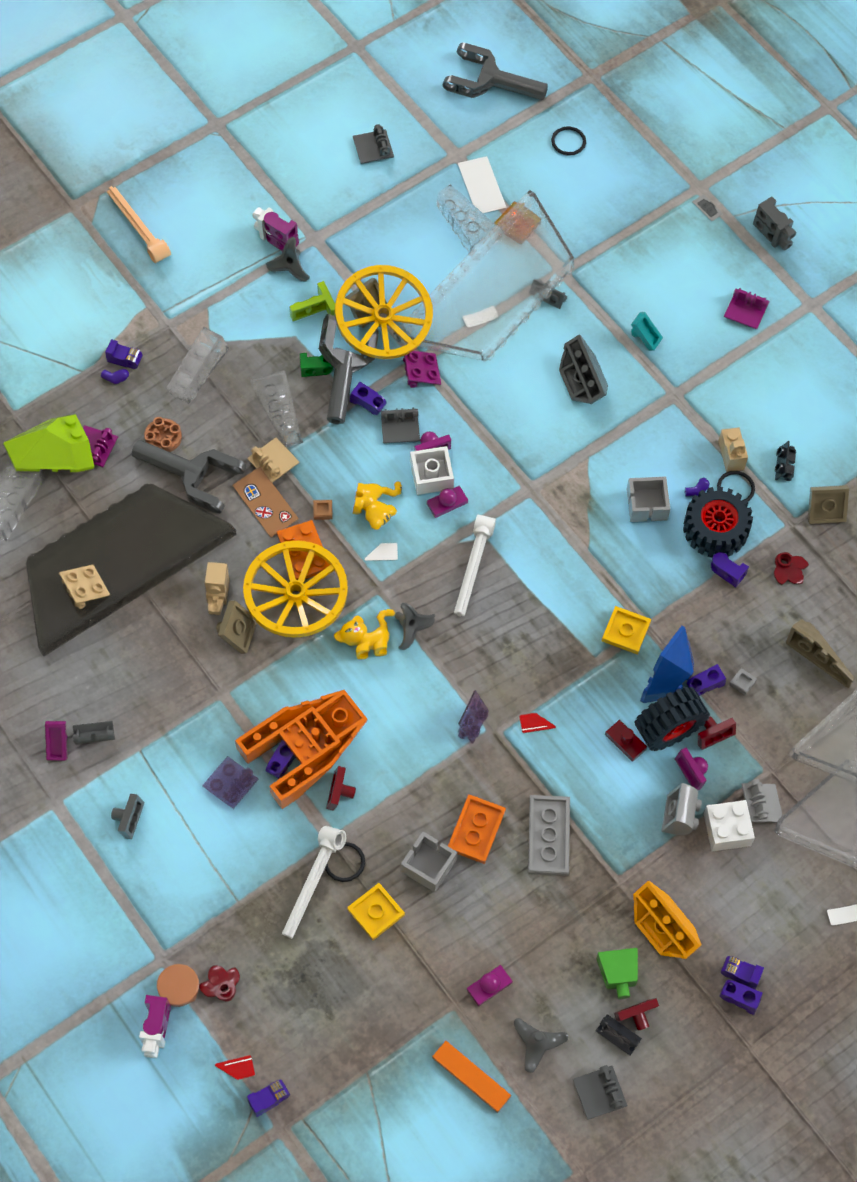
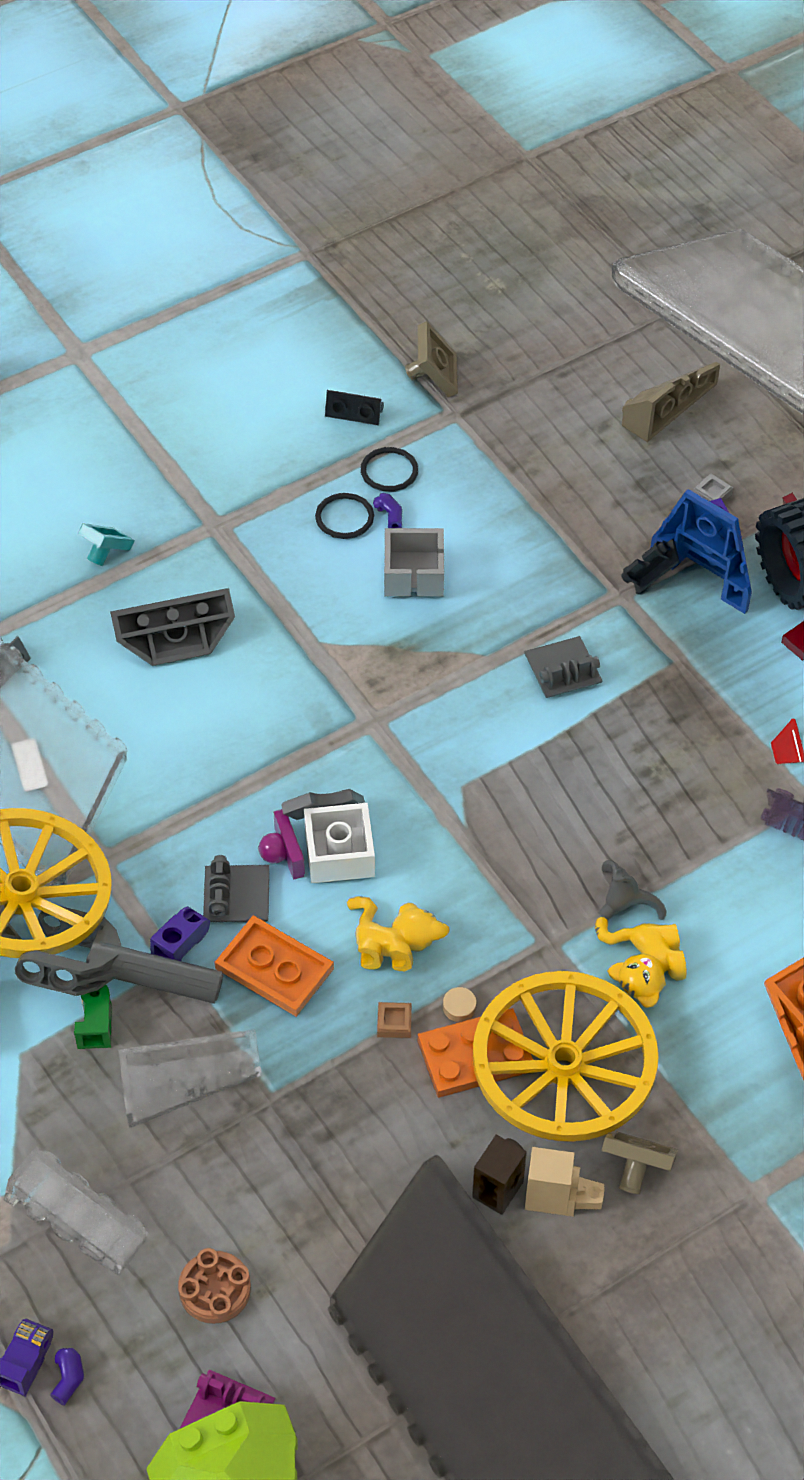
camera: 85 degrees left, 10 degrees down
tan hinge [59,565,110,609] -> none
dark grey piece [132,440,247,514] -> none
medium nougat sticker [233,467,299,537] -> none
tan hinge [247,438,300,483] -> none
white sticker [364,543,398,561] -> none
magenta hinge [403,351,441,388] -> none
magenta tile [426,485,468,518] -> none
white piece [454,514,496,617] -> none
yellow plate [602,606,651,655] -> none
black wheel [683,487,753,558] -> none
dark purple leg [711,552,749,588] -> none
tan hinge [718,427,748,473] -> none
magenta hinge [724,288,770,329] -> none
dark red plate [774,552,809,585] -> none
none -> orange plate [214,915,334,1017]
none -> dark grey tile [281,789,365,820]
none -> black piece [315,493,375,539]
none -> tan tile [443,987,476,1022]
none -> dark brown brick [472,1134,527,1215]
none -> dark grey hinge [524,636,603,698]
none -> black hinge [621,539,680,594]

